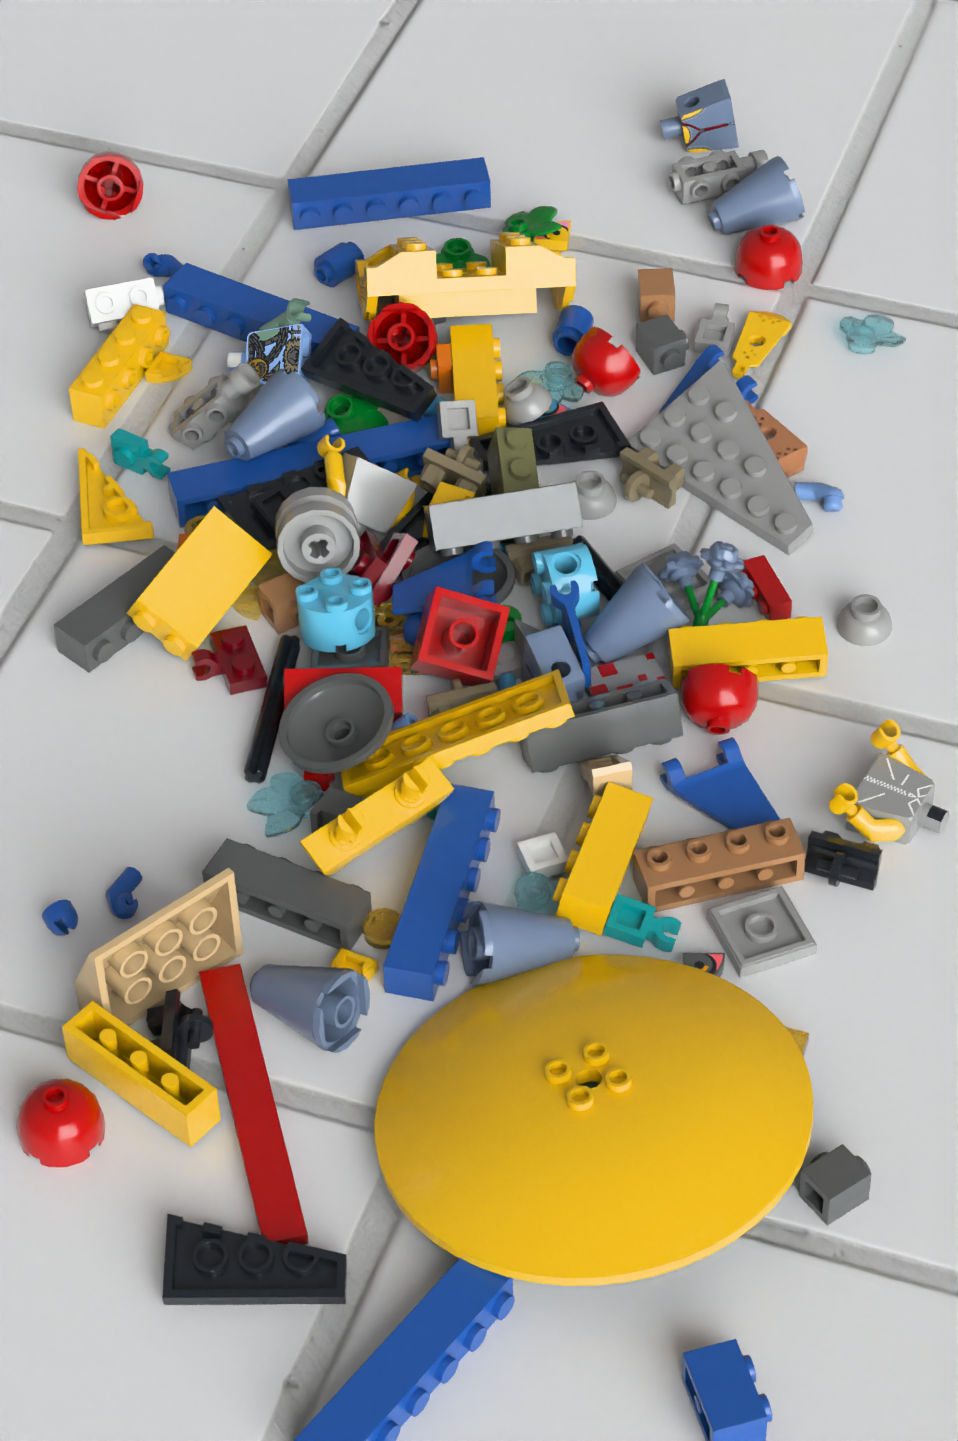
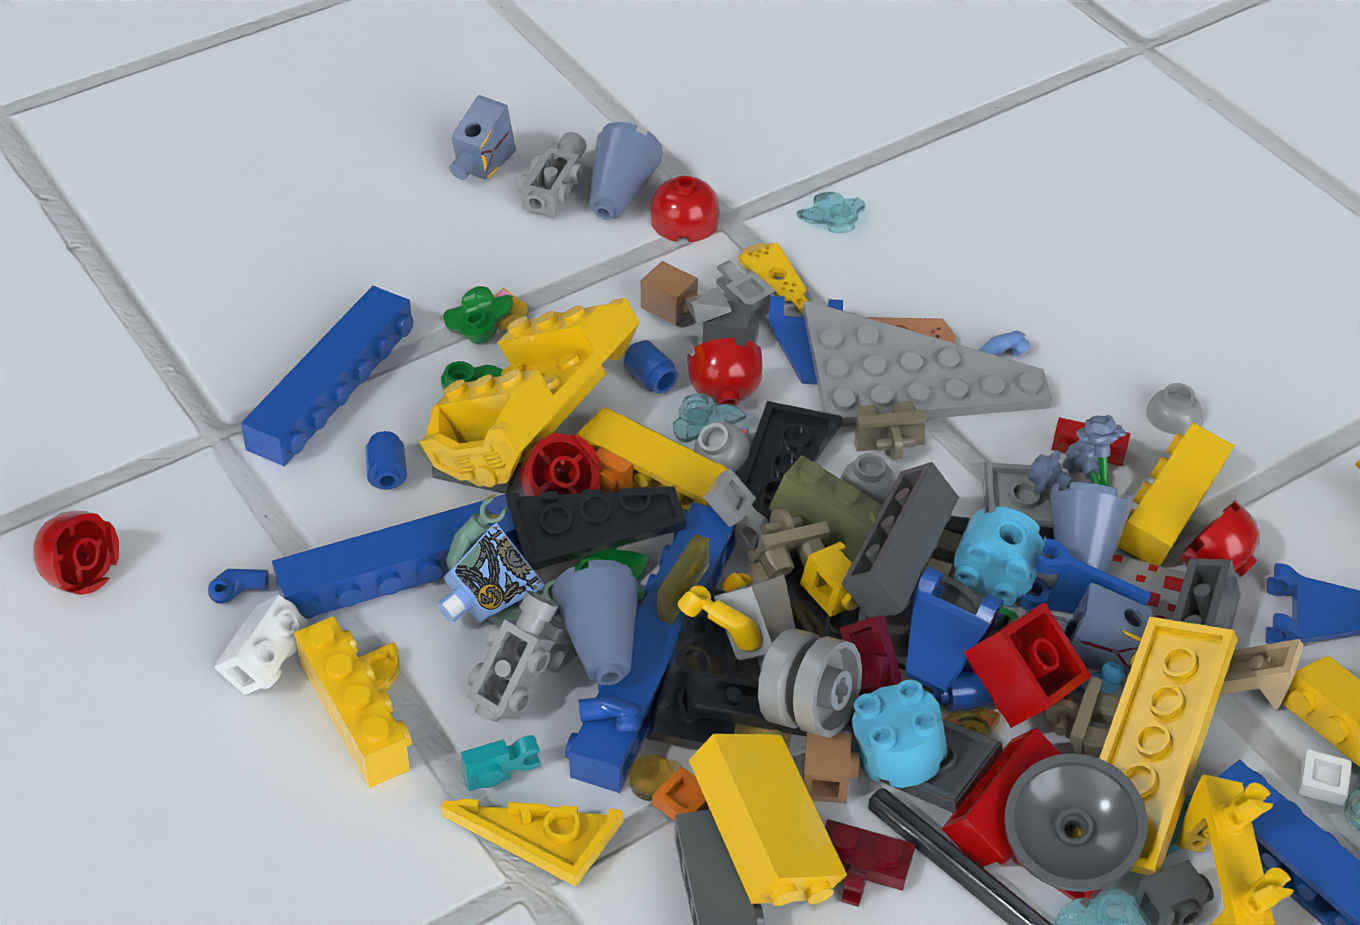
camera: 55 degrees left, 0 degrees up
none -> blue arm [578,696,641,733]
none -> clear yellow tile [657,534,709,625]
none -> light grey slope [684,287,732,324]

